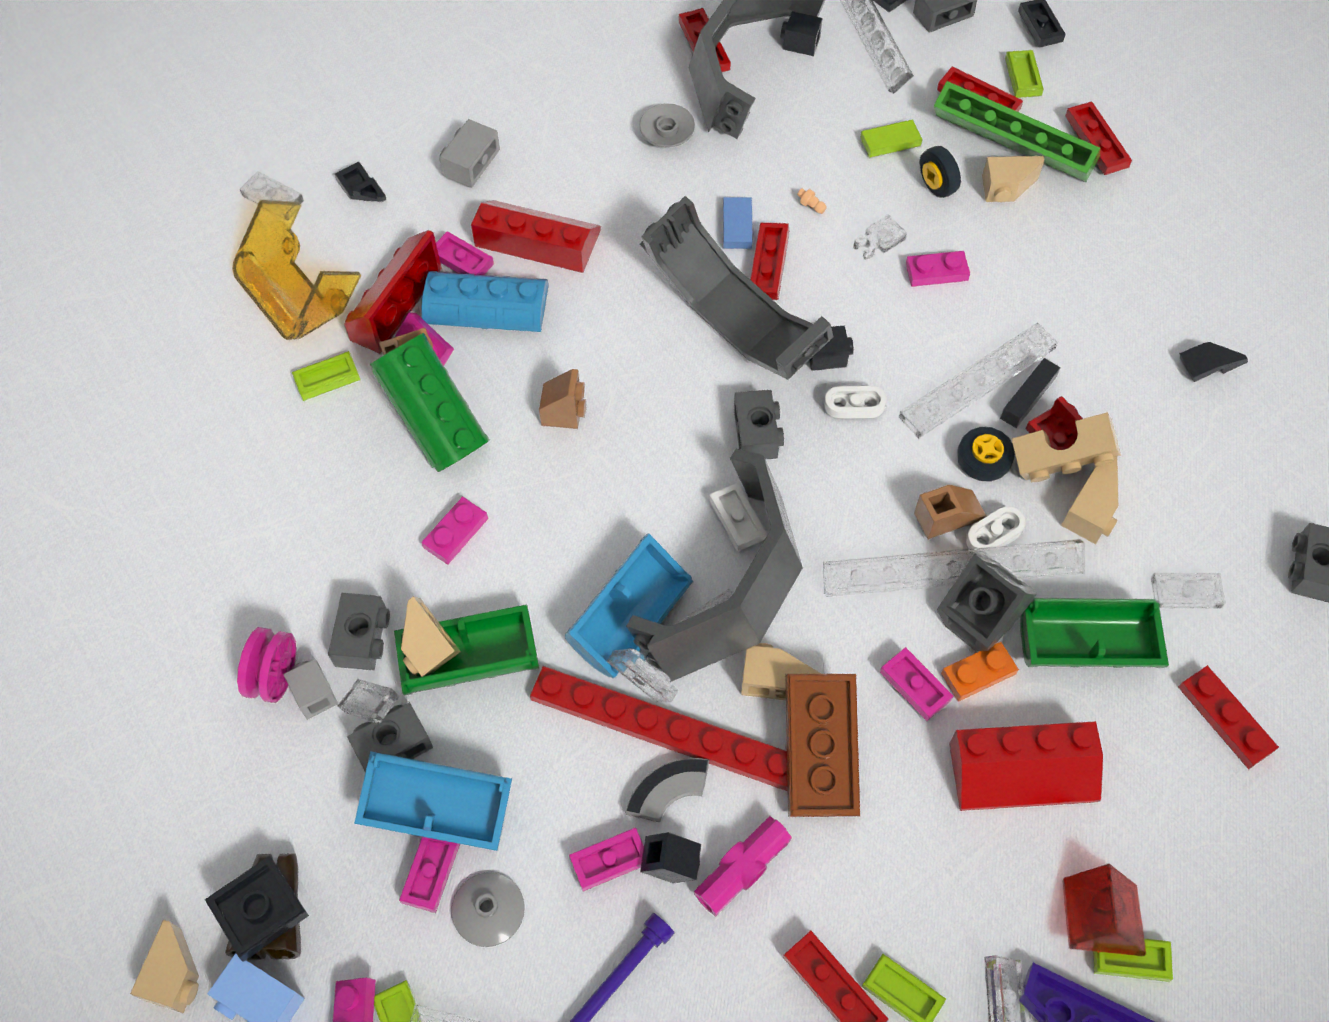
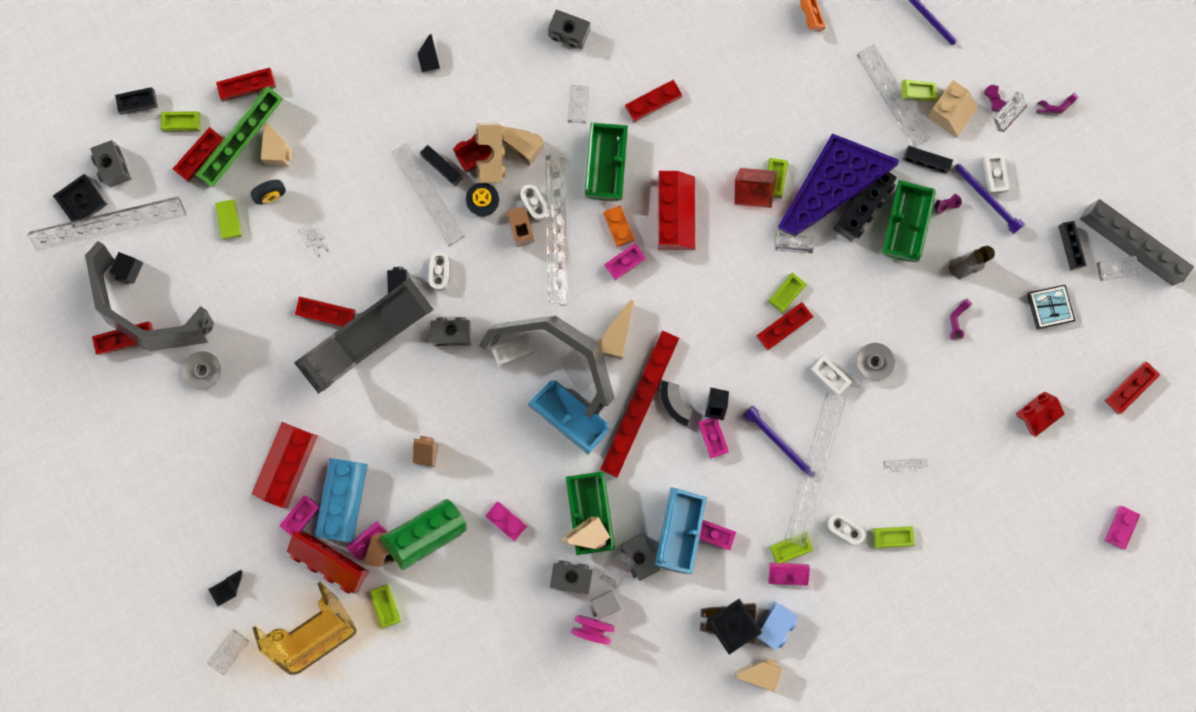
camera: 90 degrees left, 20 degrees up
light grey brick [439,119,500,188] -> none
light grey dish [452,872,525,947] -> none
clear plate [606,648,679,702] -> none
dark pink piece [694,816,792,917] -> none
medium blue tile [723,197,752,249] -> none
dark orange tile [785,674,860,817] -> none
light nougat piece [797,188,827,214] -> none
dark pink plate [906,251,970,287] -> none
dark grey slope [937,554,1037,651] -> none

